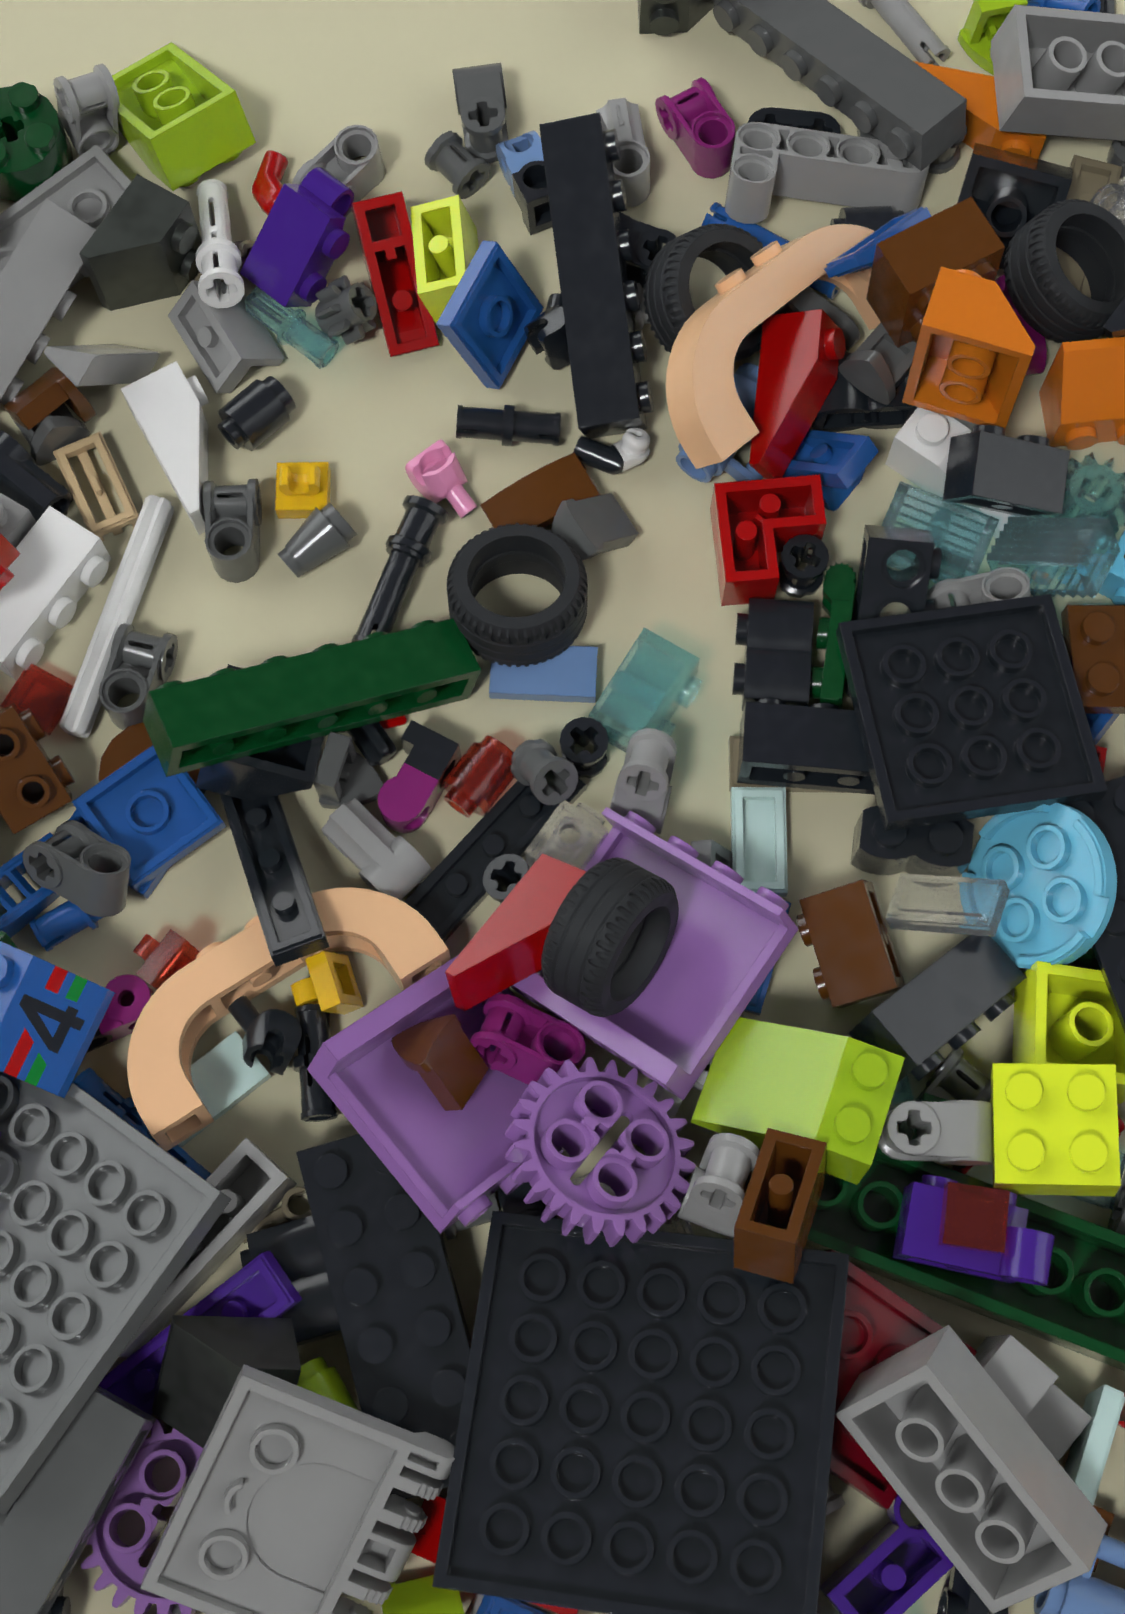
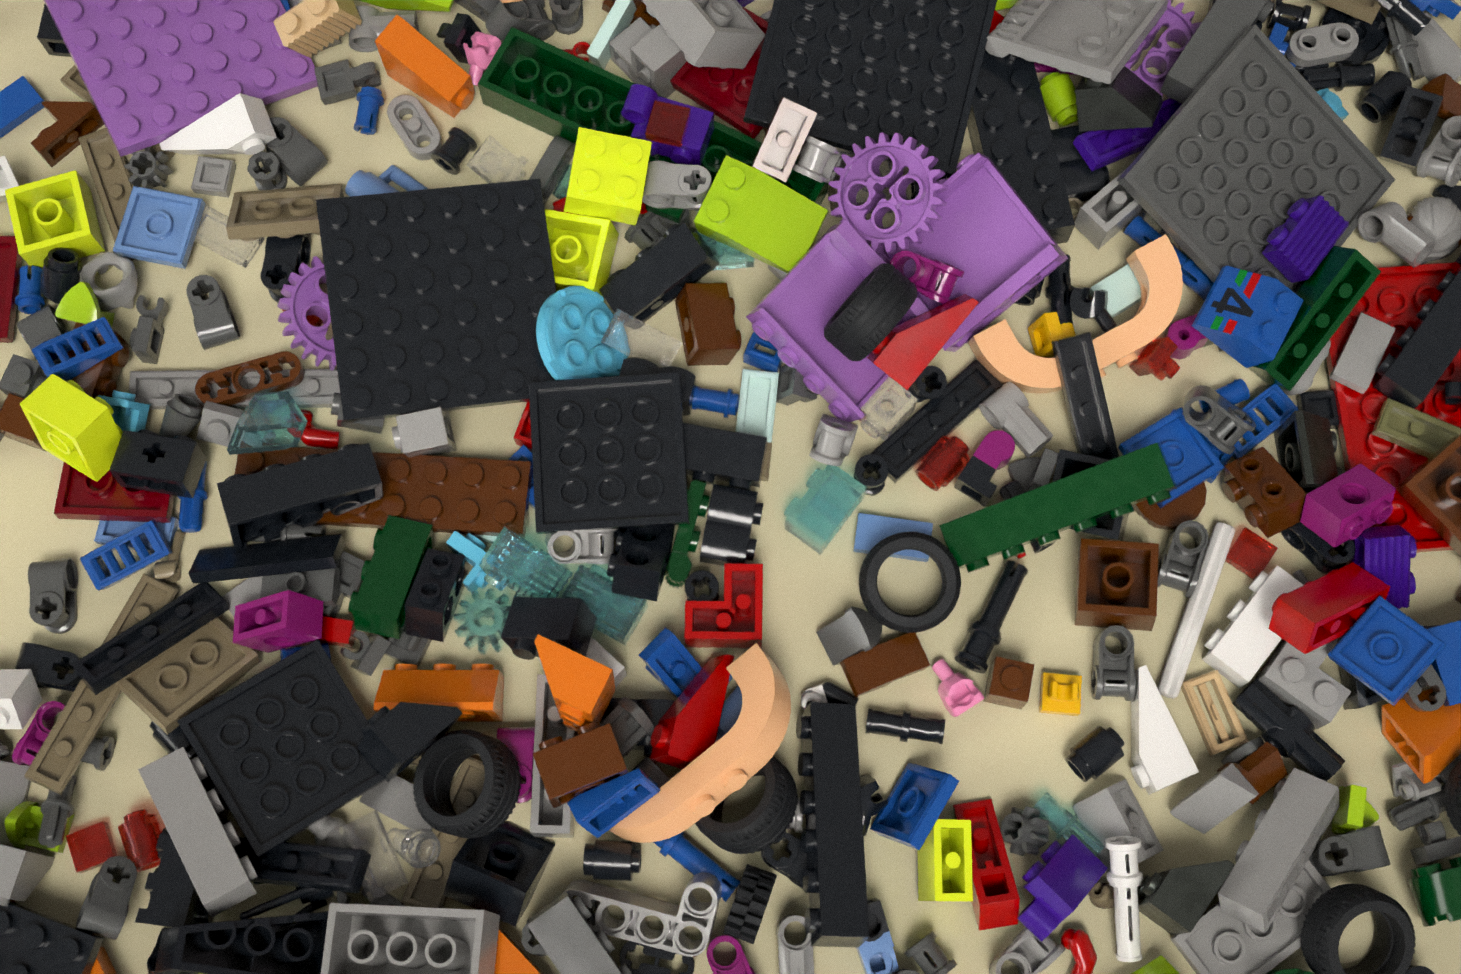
camera: 175 degrees left, 0 degrees up
dark grey cone [278,502,357,578] -> none
reddish brown tile [391,1014,489,1111] -> none
dark grey bush [511,739,578,805] -> none
none -> blue pin [692,386,740,418]
none -> black tyre [723,864,777,944]
none -> reddish brown brick [983,656,1035,709]
none -> reddish brown brick [1075,538,1159,631]

